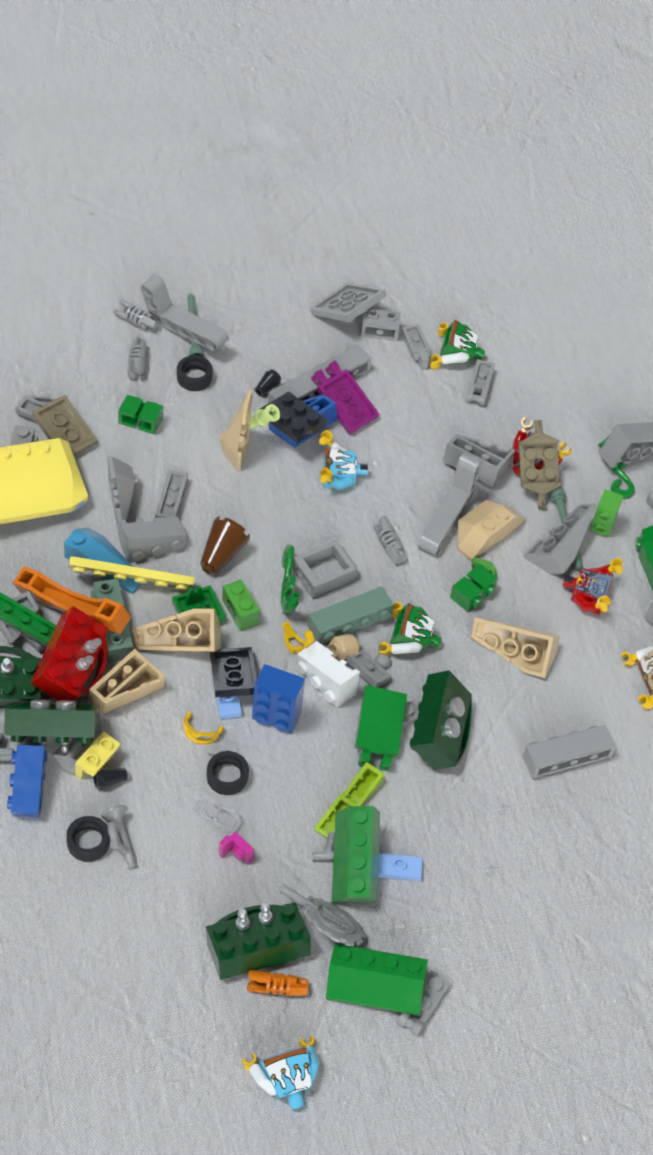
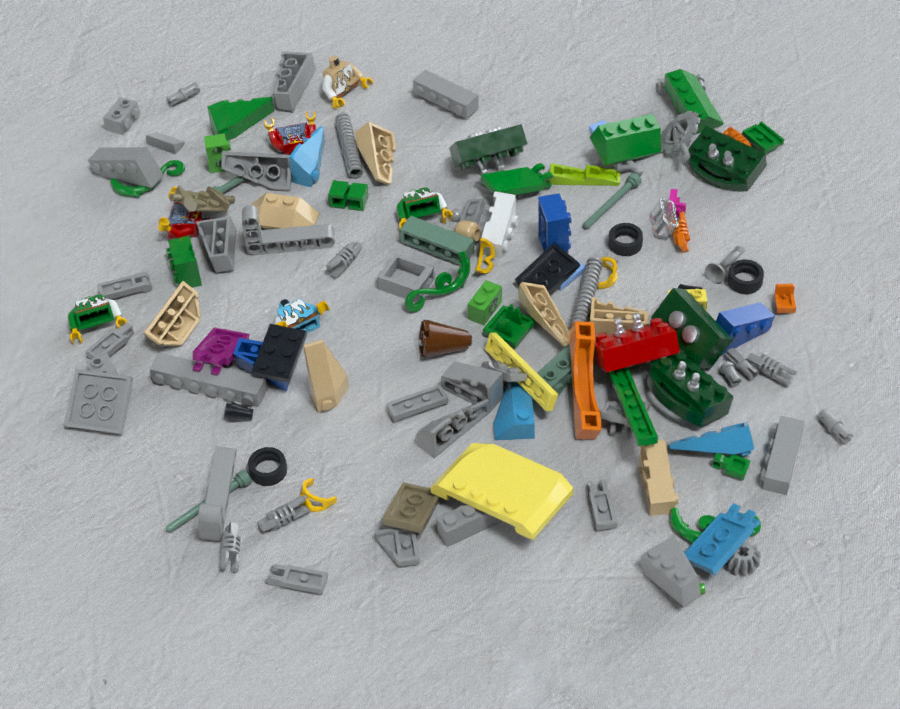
camera: 115 degrees left, 5 degrees down
green piece [118,395,163,435] -> none
torso [242,1036,319,1109] -> none
yellowish green pin [250,404,280,430] -> none
bright green arm [471,557,497,576] -> none
none -> tan wedge [143,281,201,346]
none -> green wedge [166,236,202,288]
none -> light grey hinge [266,564,328,594]
none -> dark azure wedge [289,126,325,188]
none -> yellow helmet [300,478,337,512]
none -> light grey piece [335,113,363,178]
none -> light grey hinge [482,361,527,382]
none -> light grey piece [570,257,603,328]
none -> sand green piece [583,173,642,229]
none -> orange hinge [669,212,691,253]
none -> green plate [742,121,784,154]
none -> orange bracket [774,284,796,313]

